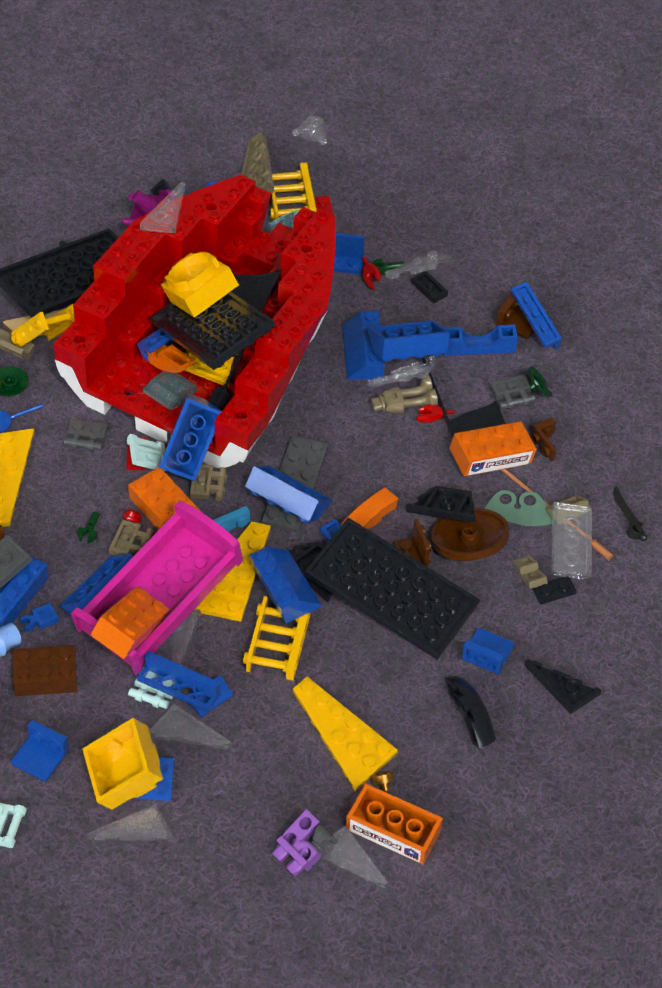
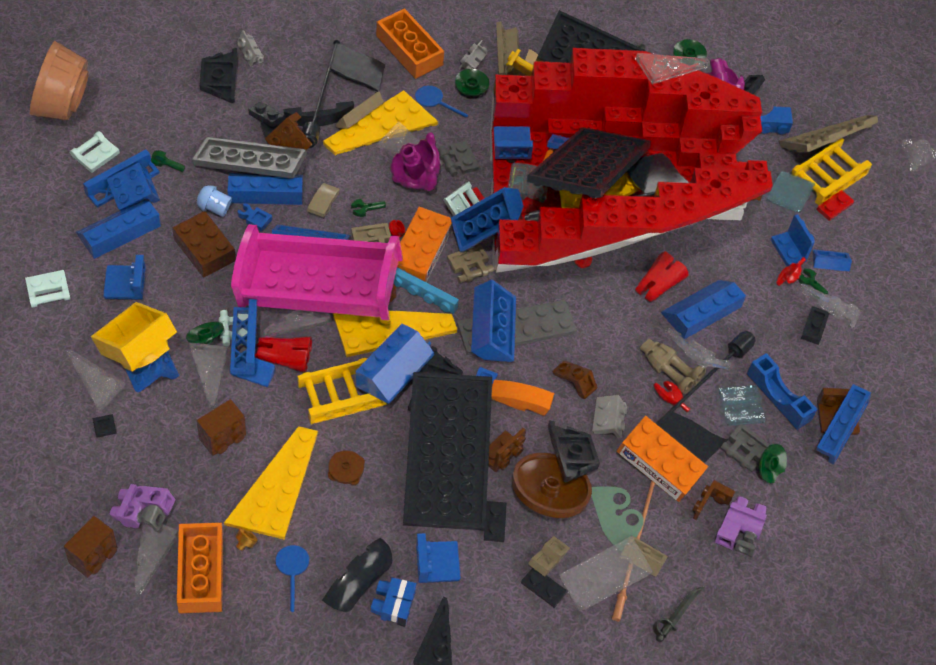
camera: 55 degrees right, 5 degrees up
orange brick [90,586,170,659] -> none
yellow container [161,252,239,318] -> none
blue slope [368,320,450,362] -> none
none -> reddish brown brick [64,516,117,578]
none -> black tile [92,414,117,438]
none -> dark green dish [186,322,224,344]
none -> reddish brown brick [196,399,246,456]
none -> red piece [255,337,312,373]
none -> blue piece [276,545,309,612]
none -> dark tan slope [307,183,340,217]
none -> reddish brown piece [328,450,365,485]
none -> blue hips [371,578,417,627]
none -> clear wing [376,122,444,167]
none -> magenta piece [390,132,441,191]
none -> black plate [483,501,507,542]
none -> blue bracket [494,126,533,159]
none -> reddish brown bracket [552,361,598,399]
none -> light grey bracket [592,395,627,438]
none -> red piece [635,251,689,302]
none -> dark green dish [673,39,707,66]
none -> medium lavender hips [715,496,767,557]
none -> clear light blue slope [719,385,766,426]
none -> blue slope [813,250,852,271]

